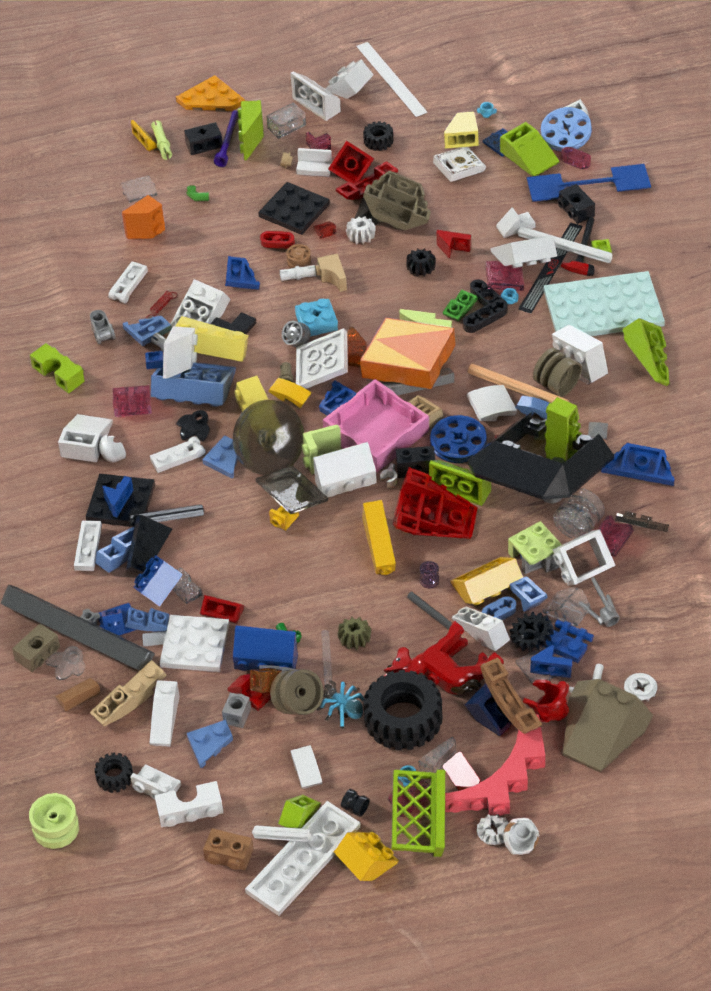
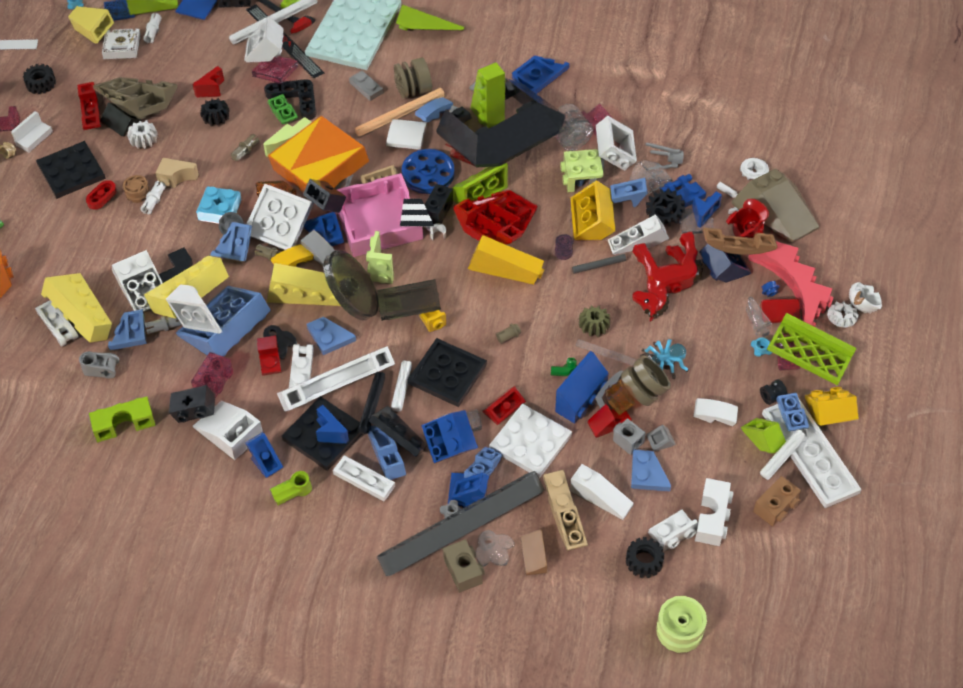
camera: 65 degrees left, 5 degrees up
white hair [99,435,126,463] -> none
white sticker [142,631,167,647] -> none
blue tile [145,351,164,369] -> none
red piece [146,291,177,319] -> none
blue wing [225,256,260,290] -> none
white slope [313,442,377,498] -> none
clear red slope [314,221,336,239] -> none
red slope [328,140,374,184] -> none
black tyre [363,670,443,751] -> none
medium blue beam [482,597,516,620] -> none
white slope [496,207,535,238] -> none
medium azure plate [501,288,519,305] -> none
white wedge [552,325,608,383] -> none
clear smoke wing [615,511,669,532] -> none
none -> light yellow wedge [41,273,112,343]
none -> white pin [143,13,162,43]
none -> black brick [169,385,215,423]
none -> medium blue wing [210,222,252,262]
none -> dark tan axle [231,134,260,161]
none -> blue slope [245,432,283,478]
none -> red slope [257,335,282,376]
none -> lime piece [270,471,312,505]
none -> white arch [277,346,395,411]
none -> light grey slope [301,230,340,269]
none -> black brick [303,179,346,213]
none -> light grey plate [349,71,383,101]
none -> white axle [391,360,412,412]
none -> sticker [400,199,434,227]
none -> black plate [407,338,487,407]
none -> dark tan pin [496,323,521,344]
none -> light grey slope [646,425,676,451]
none -> blue plate [761,281,780,297]
none -> medium blue slope [776,393,809,432]

